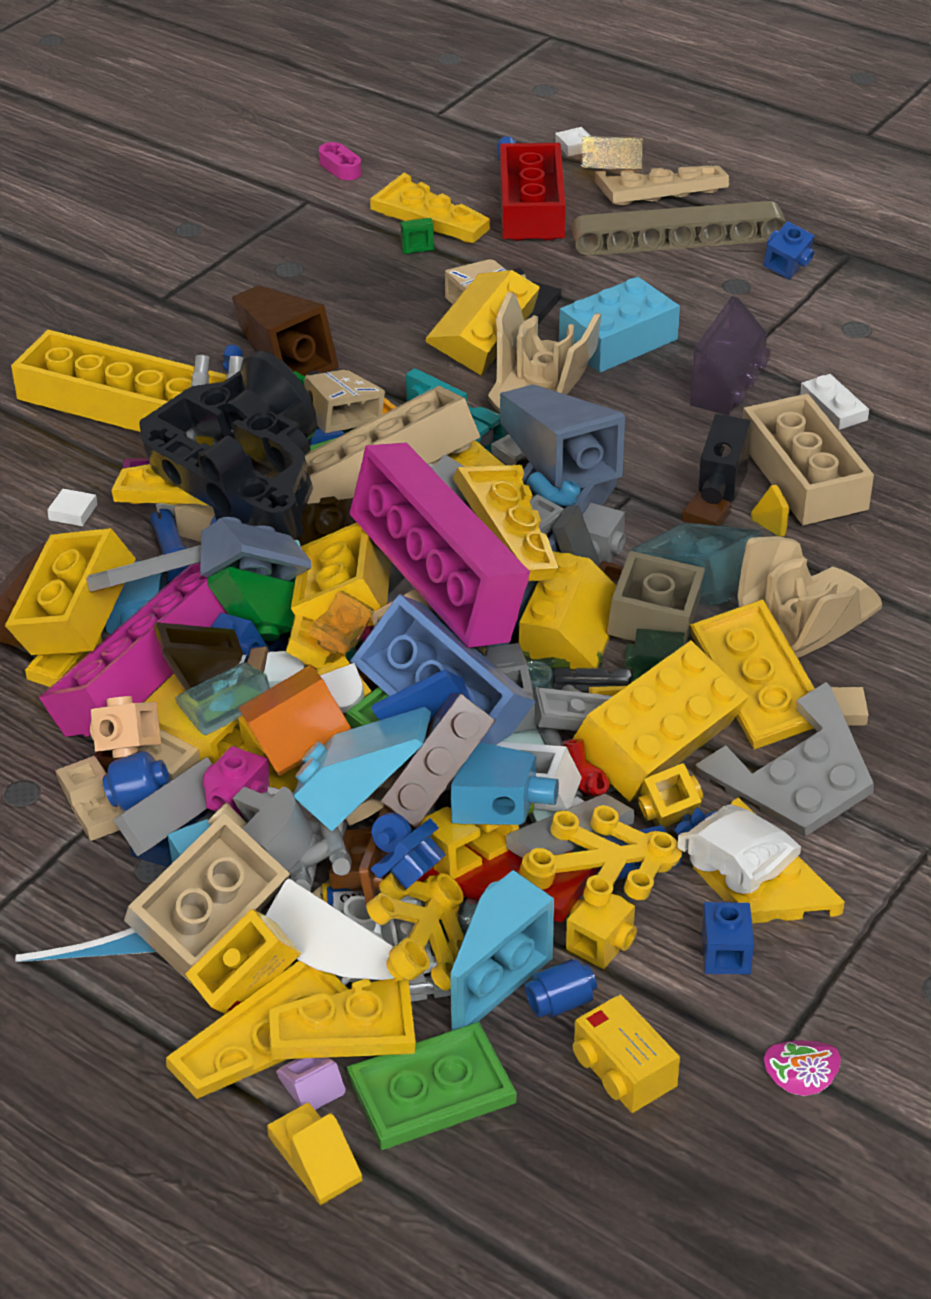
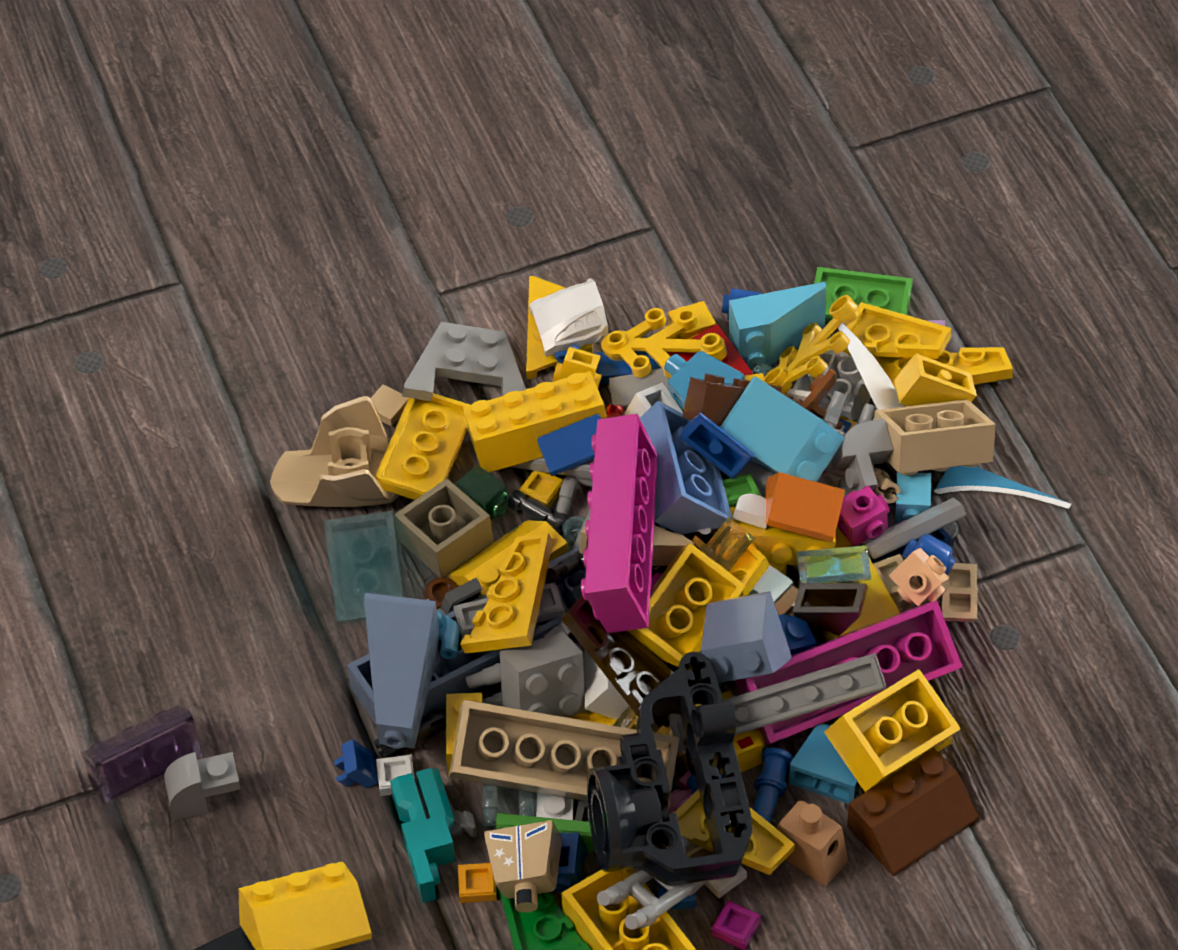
camera: 145 degrees left, 10 degrees up
white tile [47,489,98,526] -> none
yellow slope [267,1102,362,1205] -> none
blue hips [371,813,446,889] -> none
tan piece [488,292,601,413] -> none
medium azure brick [559,277,680,373] -> none
yellow brick [573,994,680,1113] -> none
reddish brown tile [682,491,732,532] -> none
black torso [699,414,751,504] -> none
blue brick [701,902,754,974] -> none
tan brick [742,393,874,526] -> none
yellow slope [751,485,789,537] -> none
sticker [763,1040,841,1096] -> none
white plate [800,374,869,430] -> none
none -> light grey brick [164,752,241,821]
none -> blue slope [537,414,601,476]
none -> medium nougat torso [776,801,848,887]

